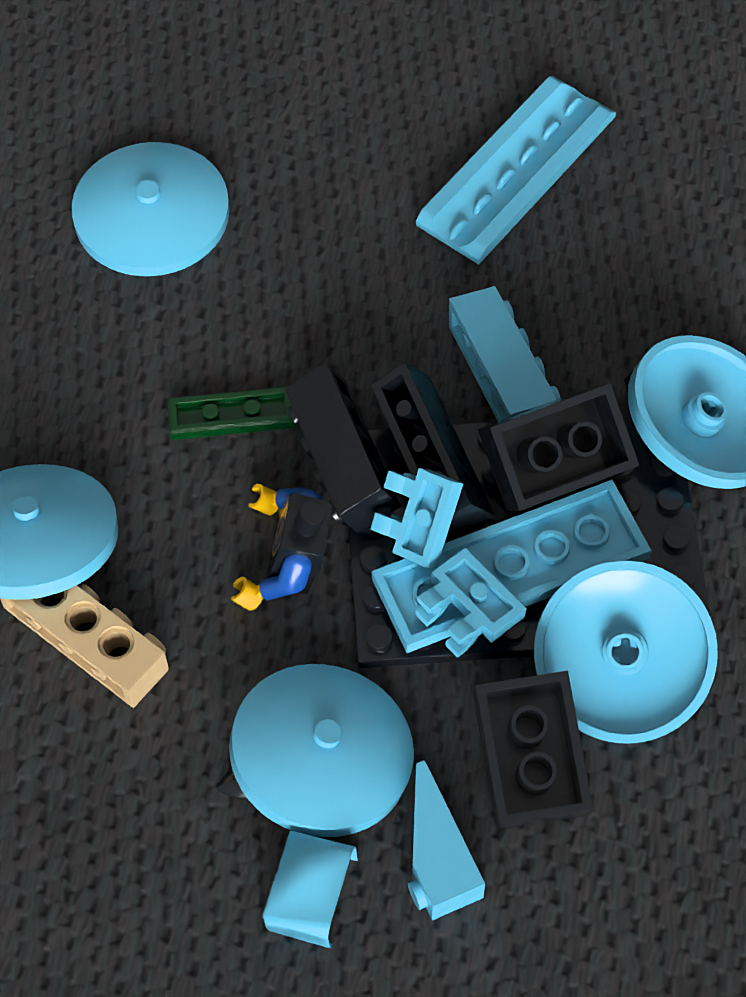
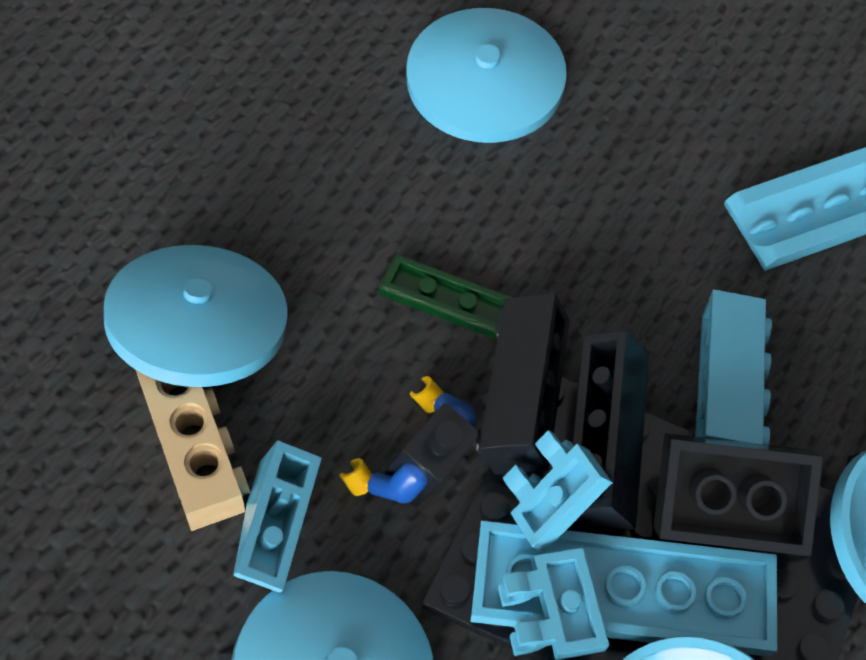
camera: 25 degrees right, 0 degrees up
none -> medium azure slope [233,440,322,593]

